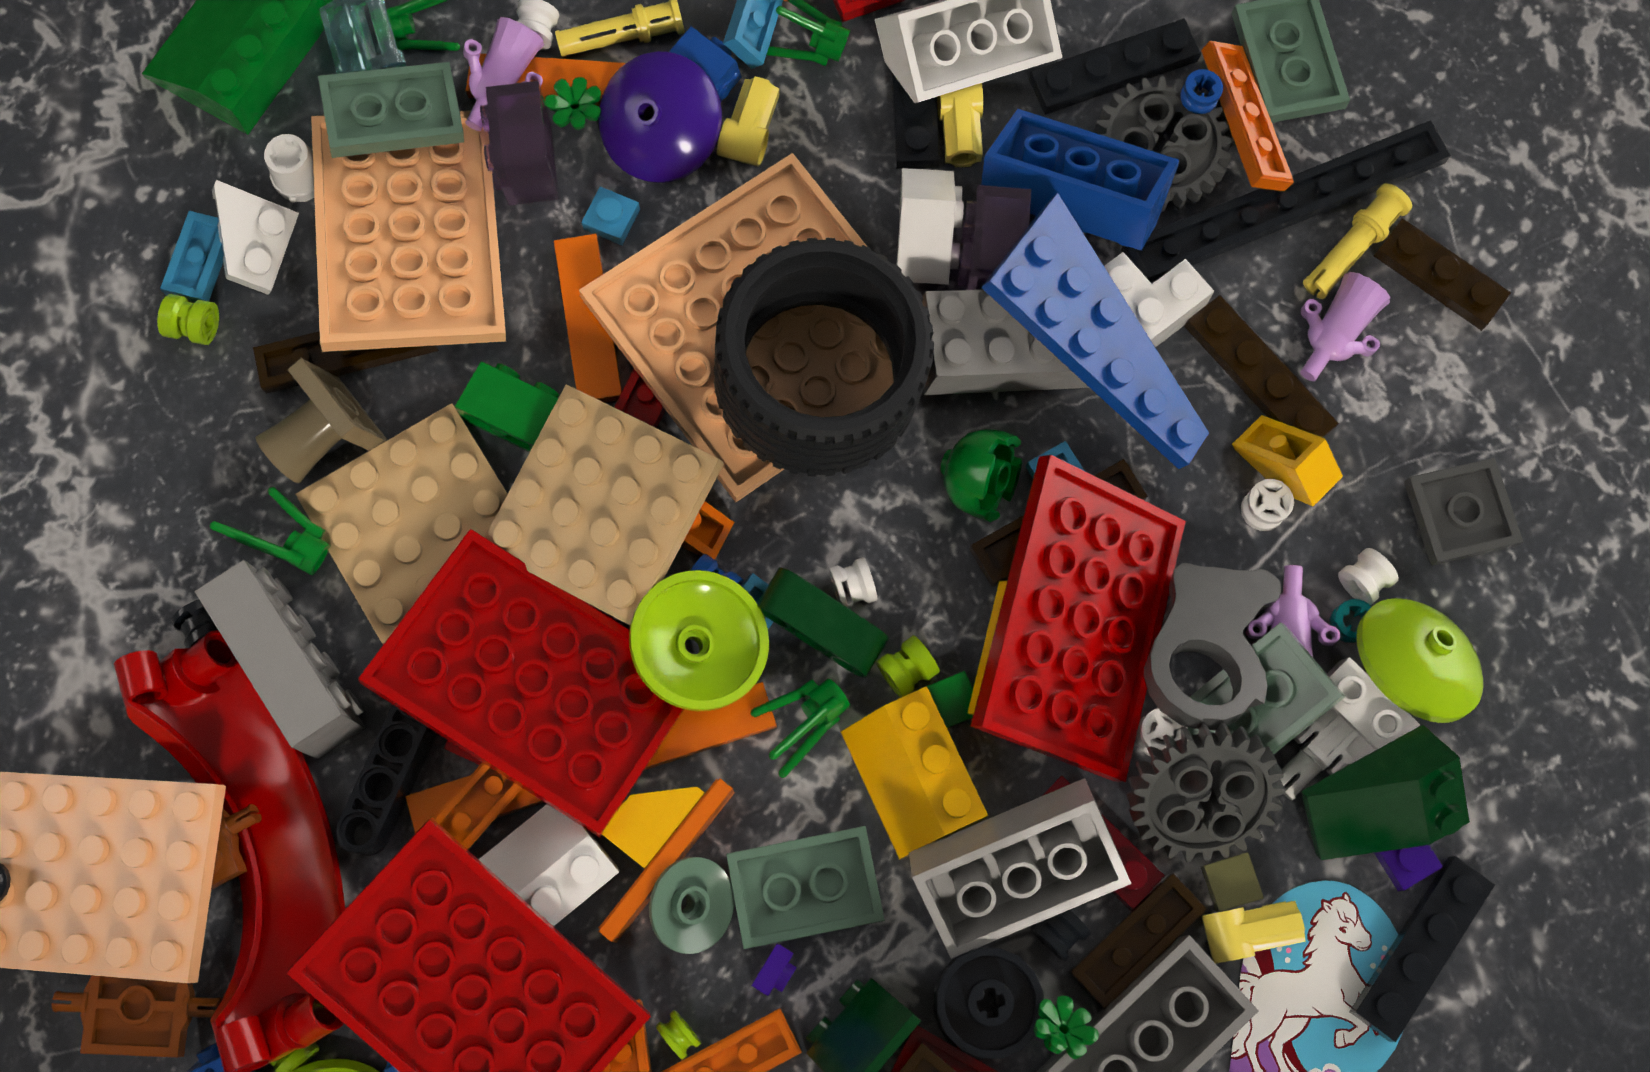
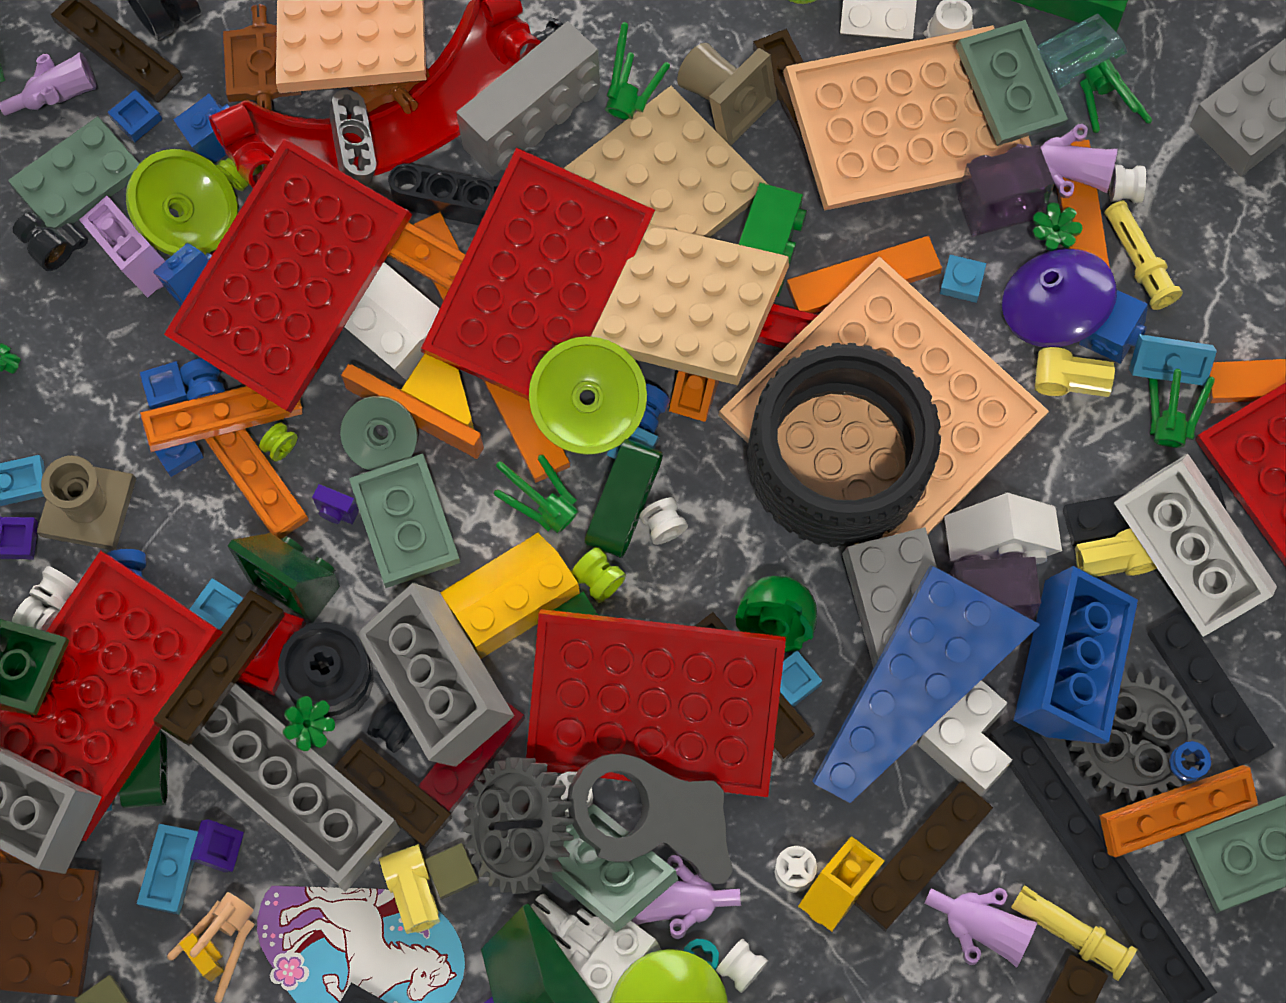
camera: 85 degrees right, 5 degrees down
none -> dark grey beam [329,90,376,186]

